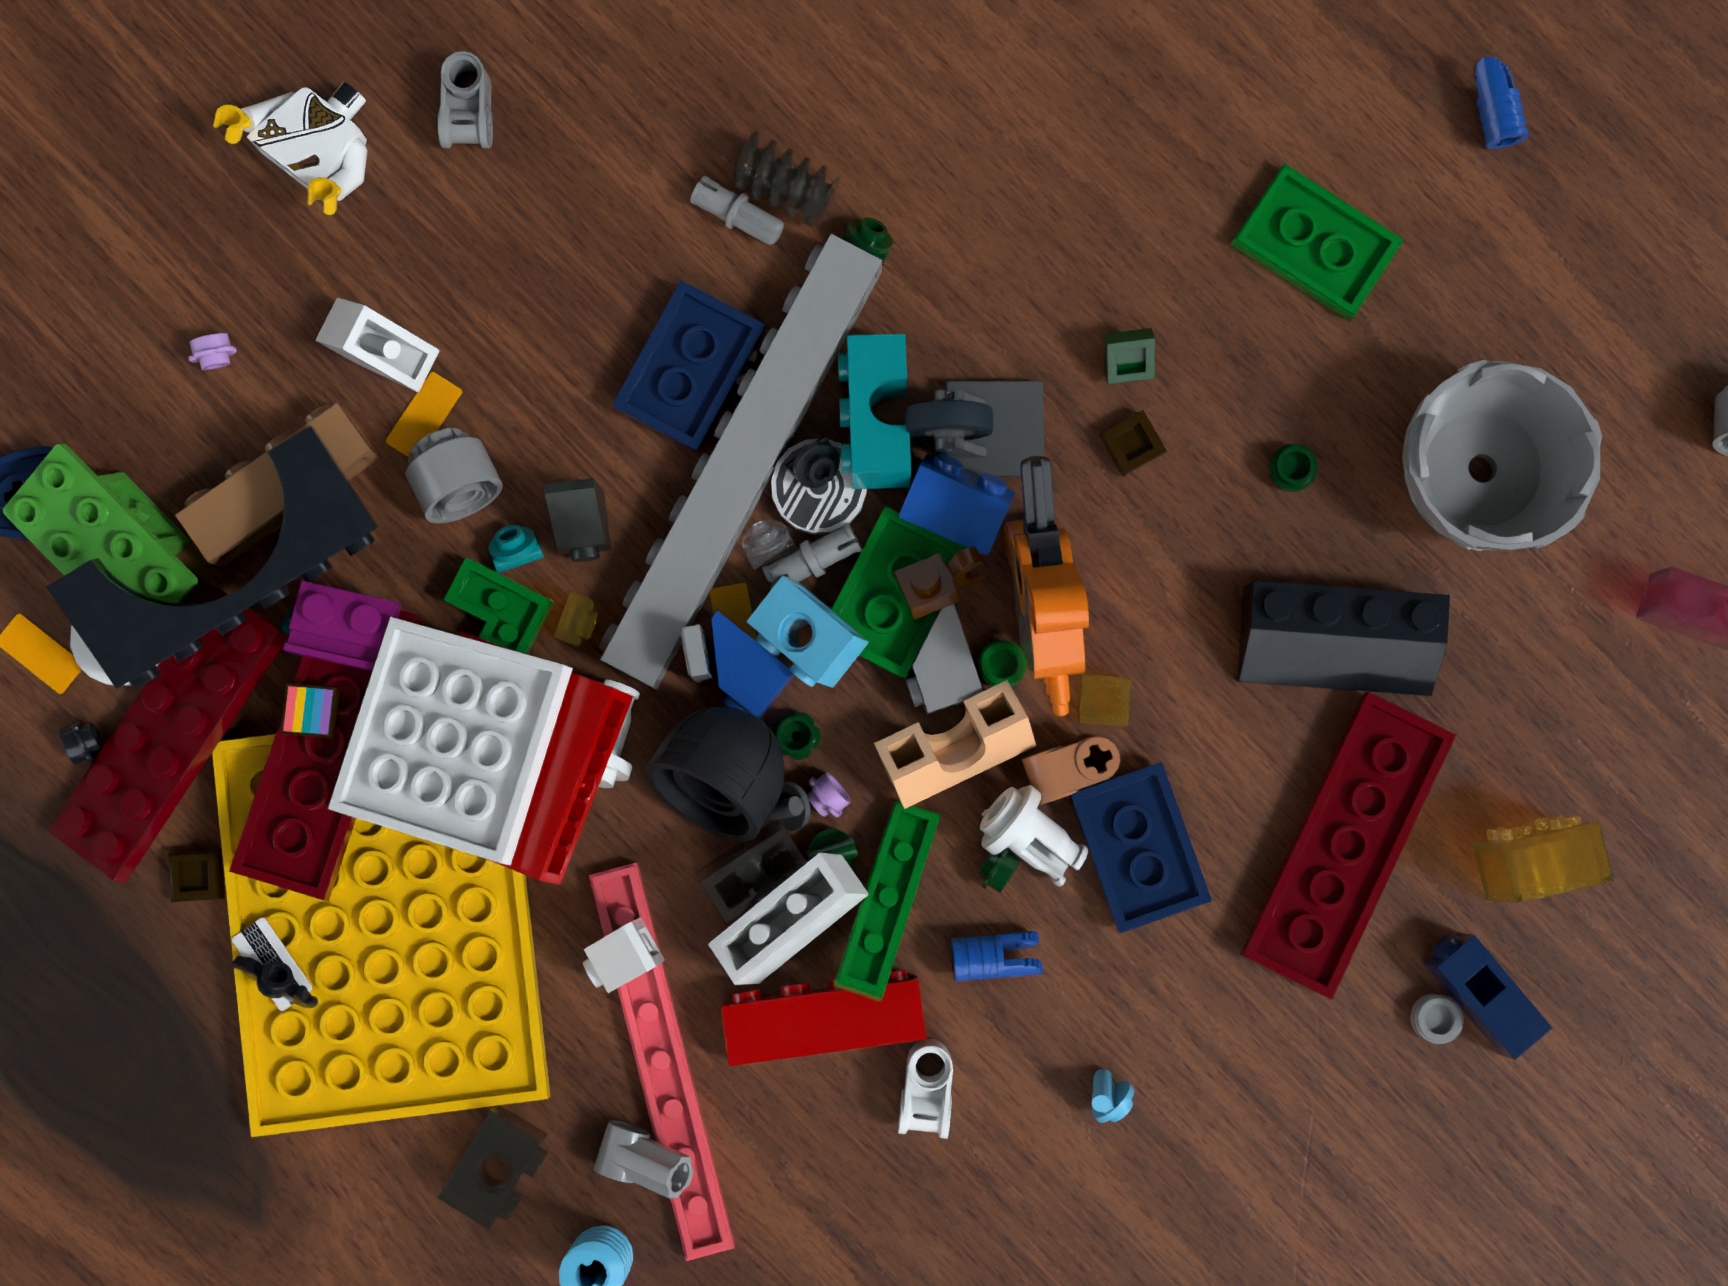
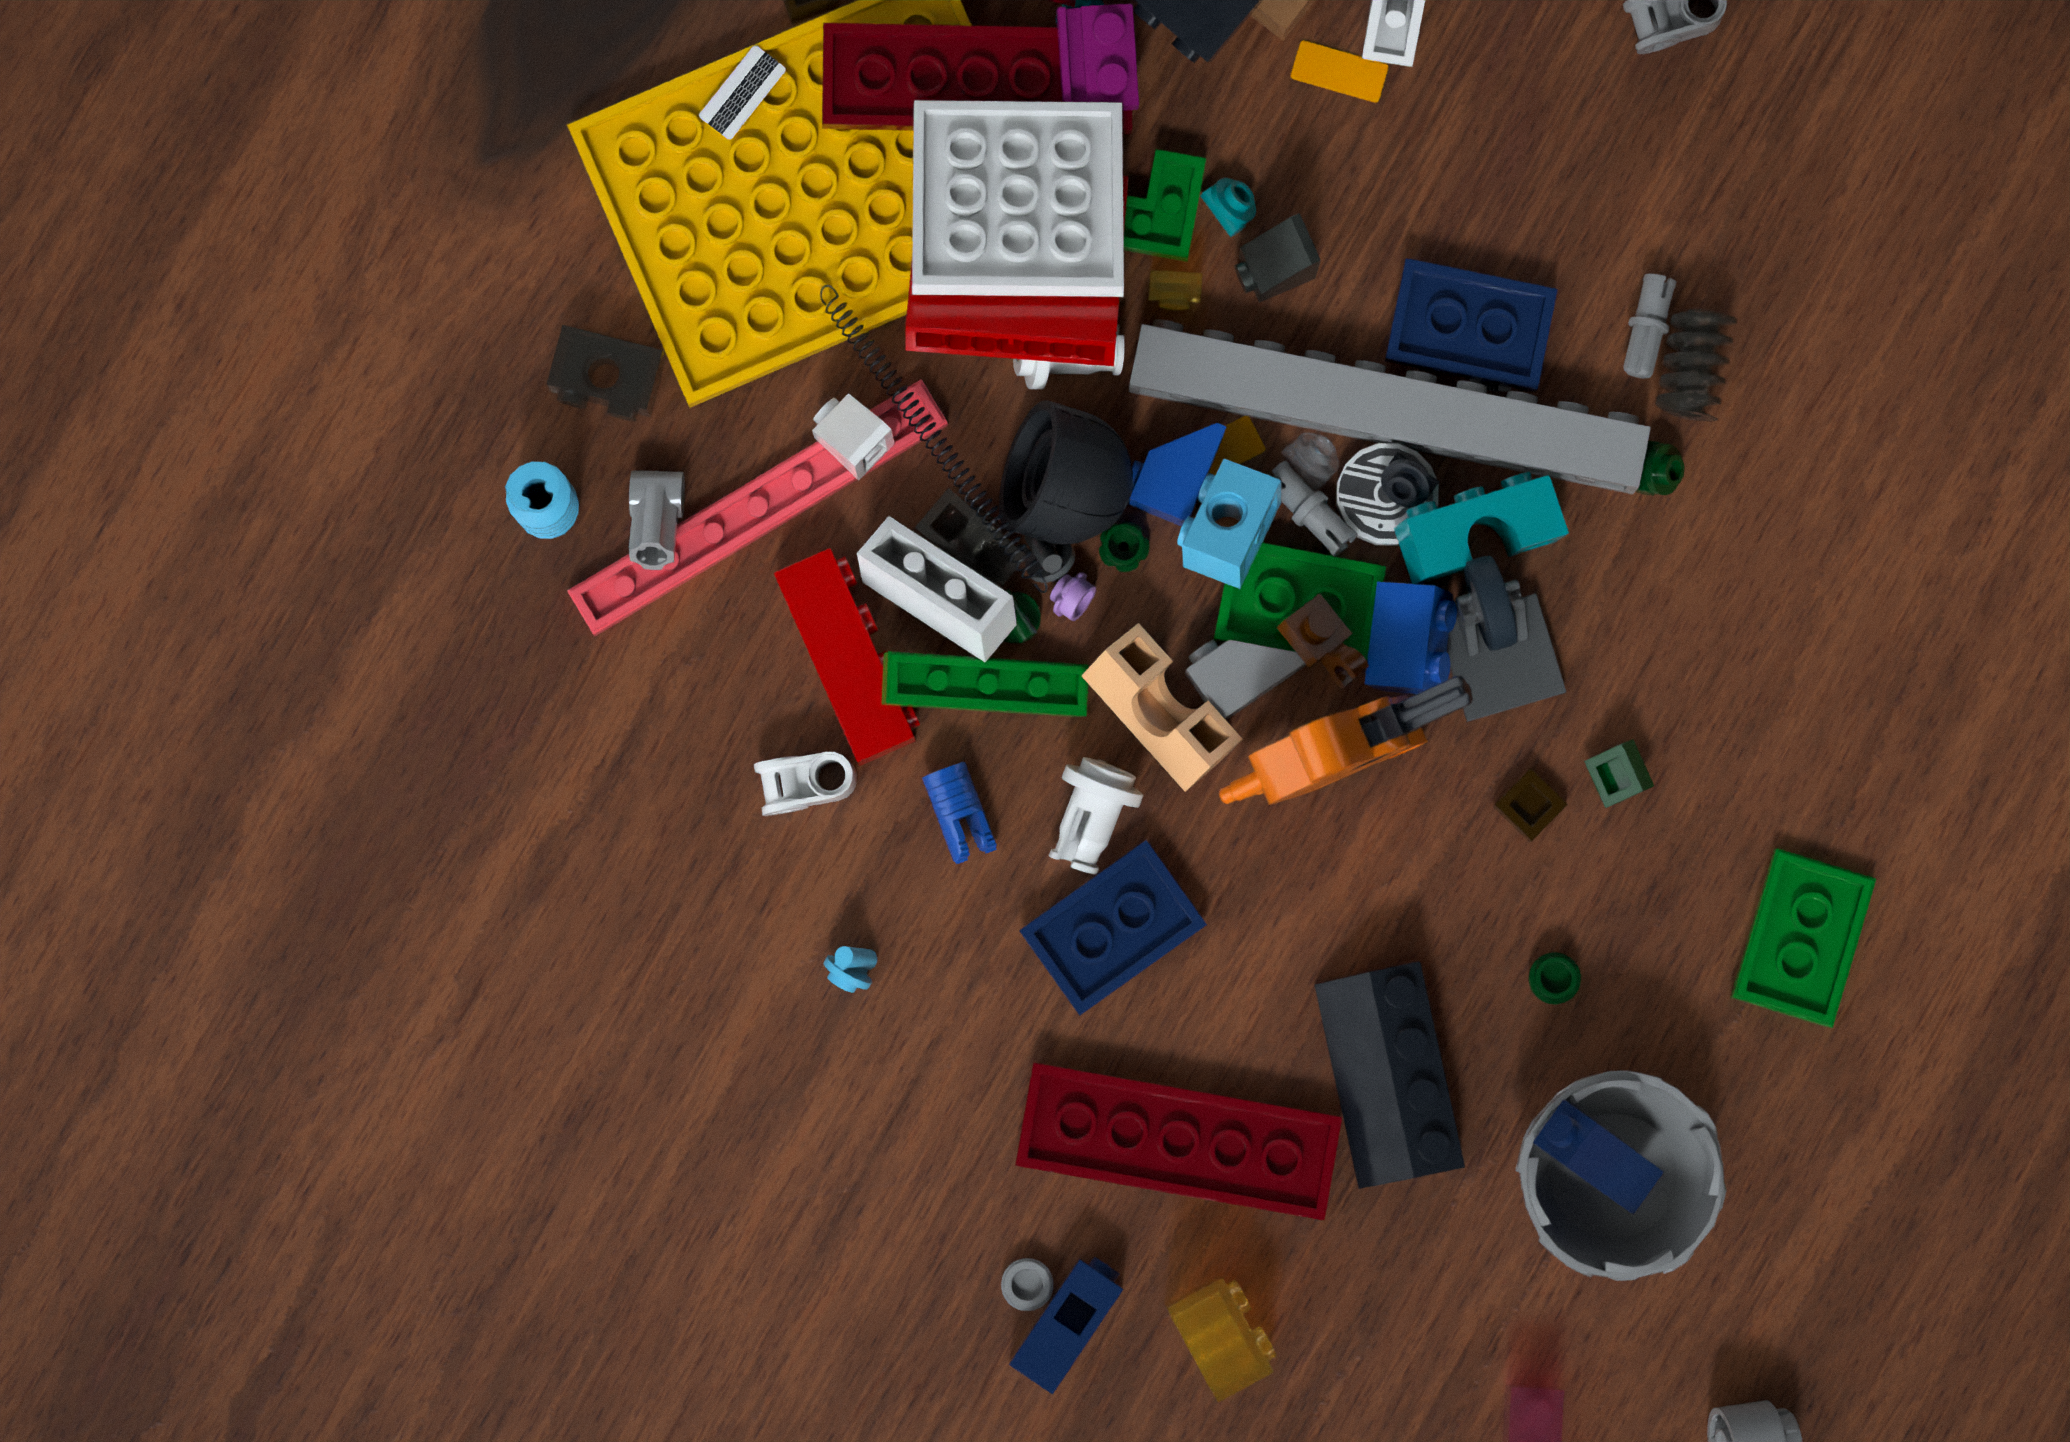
camera: 80 degrees right, 0 degrees up
black piece [231,956,318,1008] -> none
tile [280,684,340,739] -> none
light grey piece [405,428,503,524] -> none
light grey tile [680,625,715,684] -> none
green tile [977,640,1027,687] -> none
dark green plate [978,848,1021,893] -> none
nougat piece [1021,736,1120,805] -> none
clear yellow plate [1078,674,1131,727] -> none
blue hinge [1474,56,1529,149] -> none
none -> black piece [820,285,1047,593]
none -> dark blue brick [1533,1099,1664,1215]

